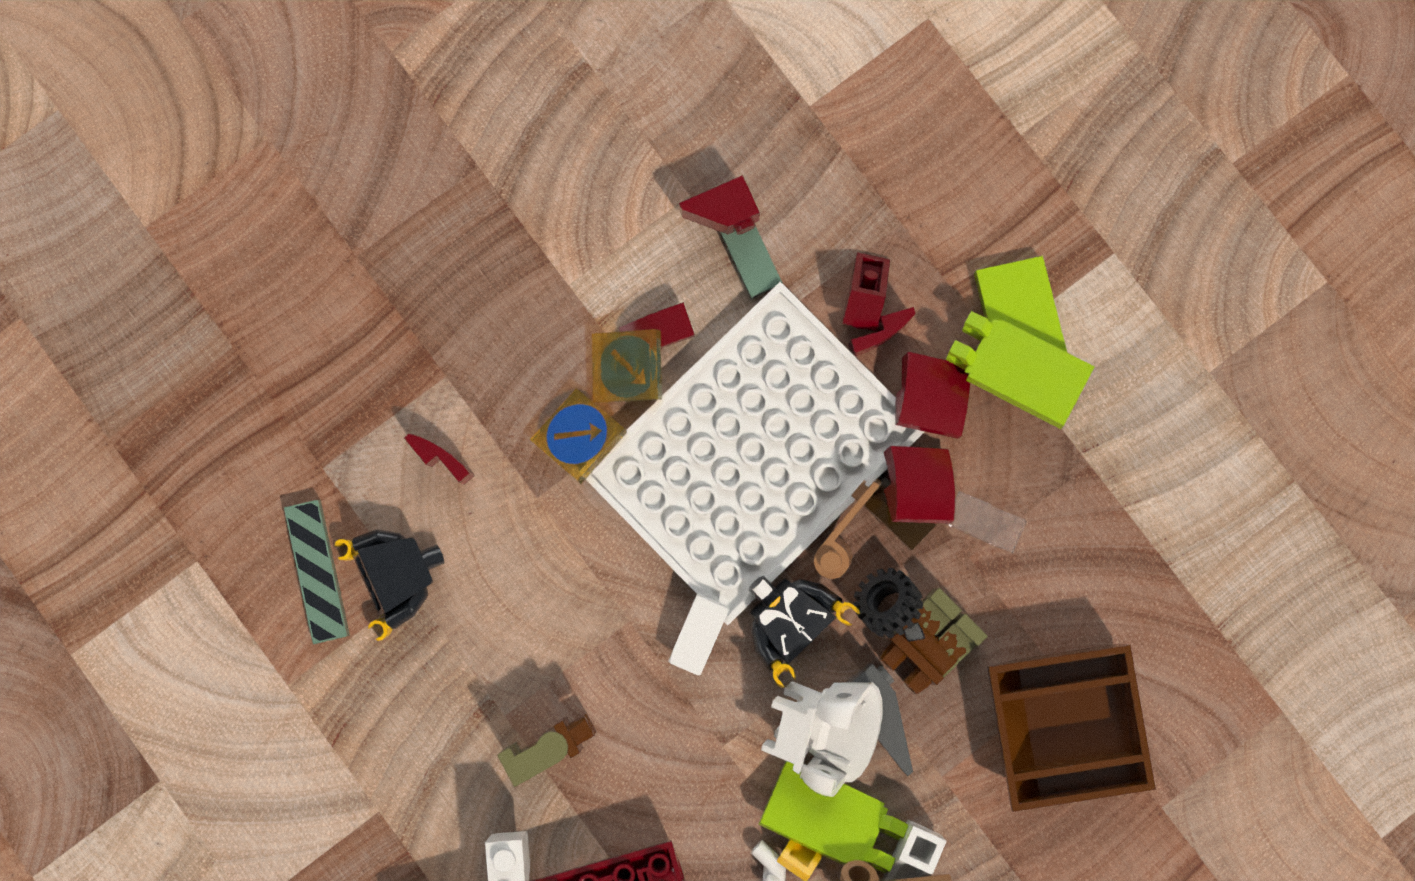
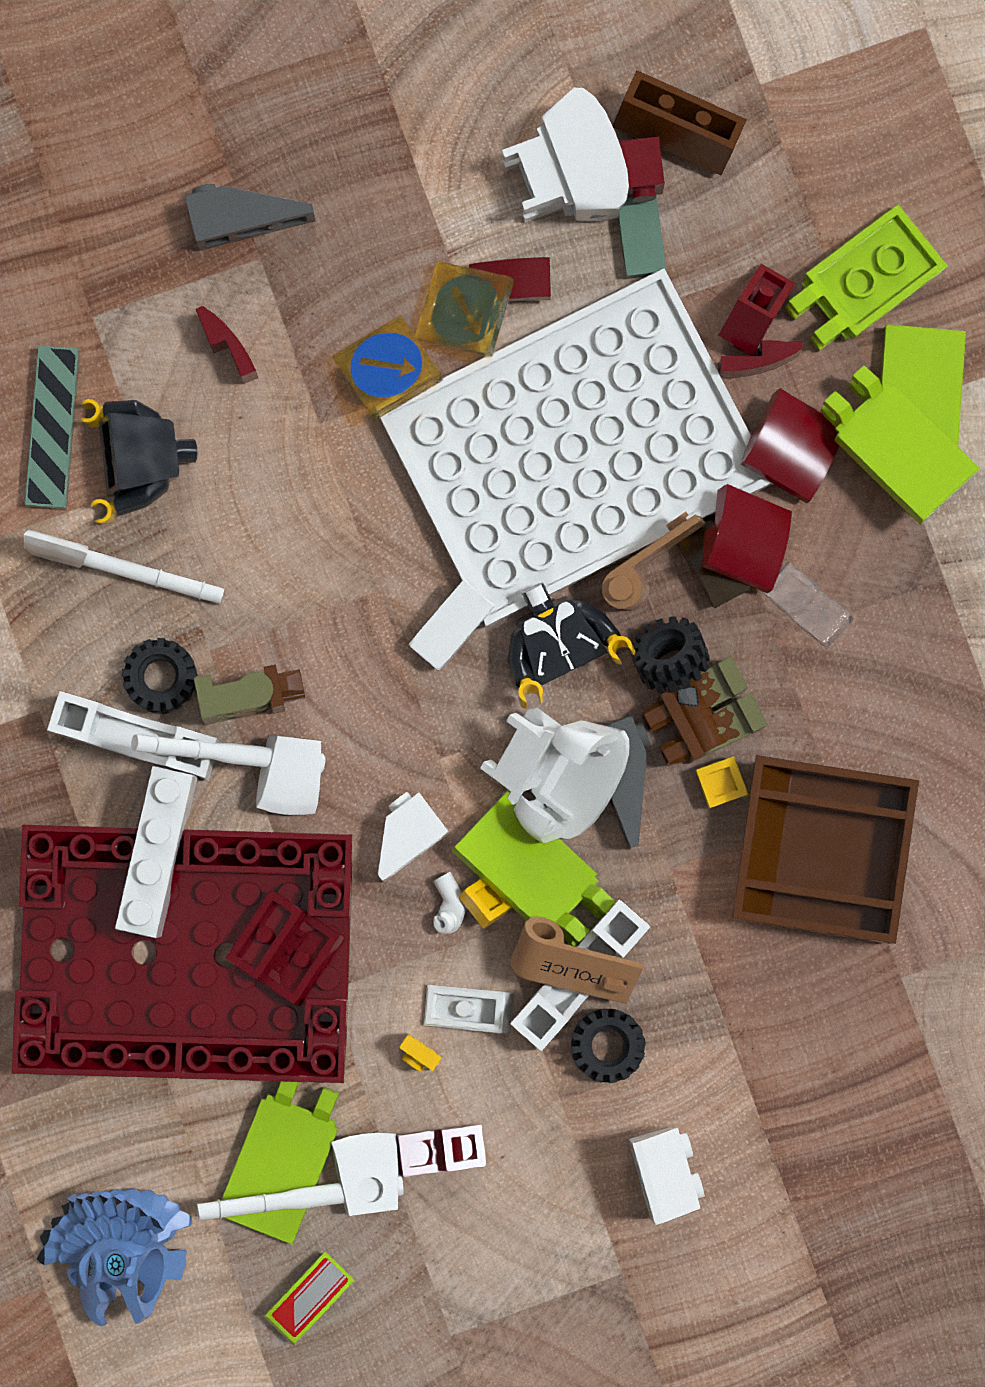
camera: 10 degrees right, 0 degrees up
none -> white piece [24,530,224,604]
none -> white arch [47,691,220,781]
none -> black tyre [122,638,198,714]
none -> white piece [131,734,325,815]
none -> dark grey slope [185,184,315,251]
none -> white slope [378,792,449,882]
none -> white piece [502,87,629,222]
none -> reddish brown brick [612,70,747,175]
none -> yellow plate [695,756,748,809]
none -> lime tile [784,204,948,352]

